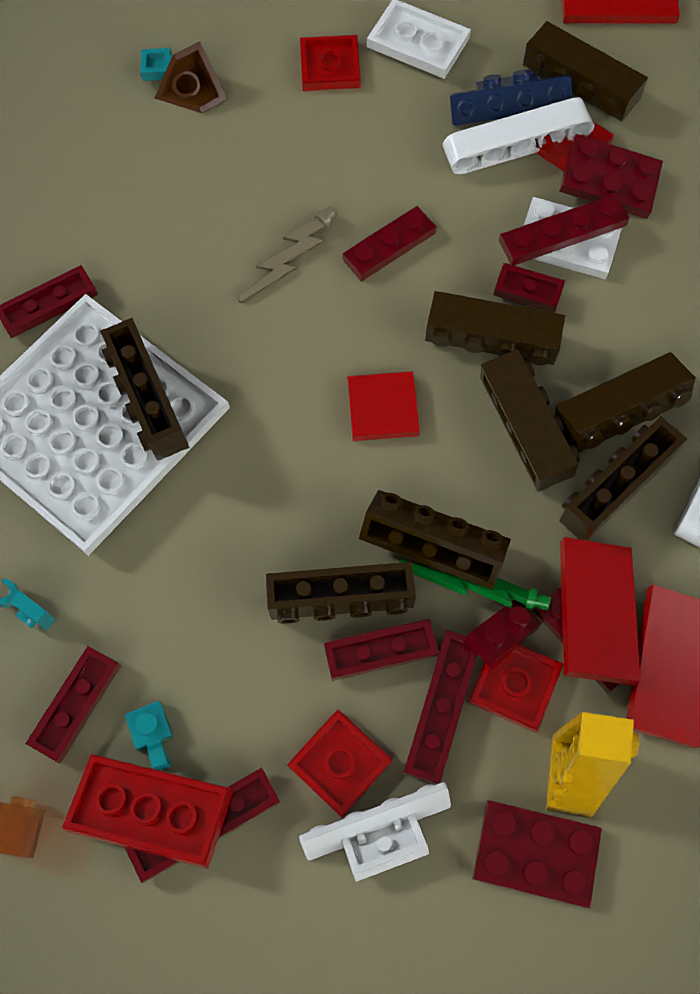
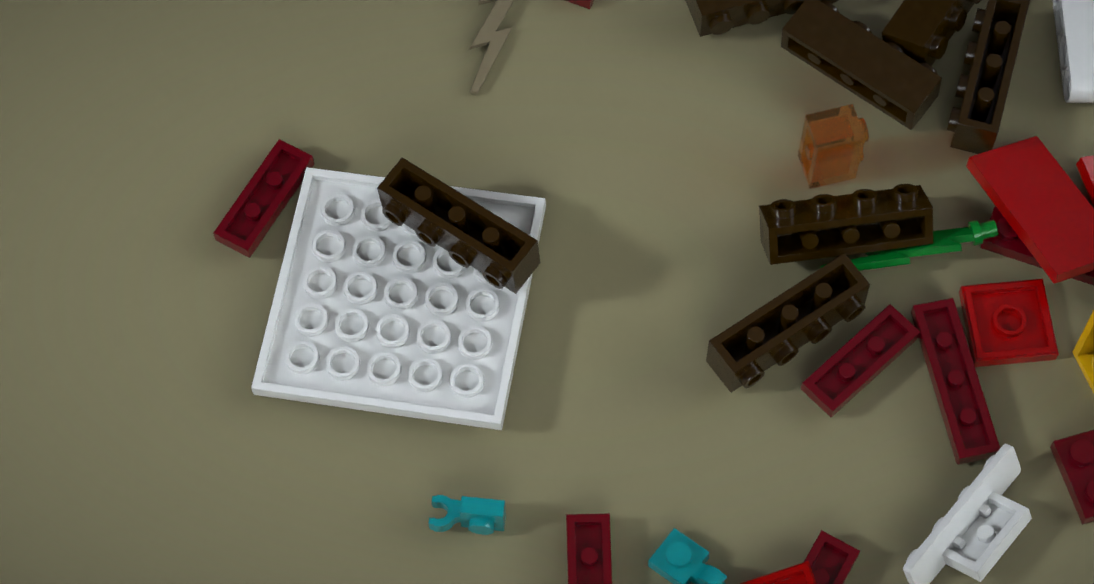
camera: 30 degrees left, 5 degrees down
red tile [287,709,393,819] -> none
red tile [347,371,420,441] -> none
dark red plate [465,600,542,667] -> none
none -> clear orange brick [798,104,869,189]

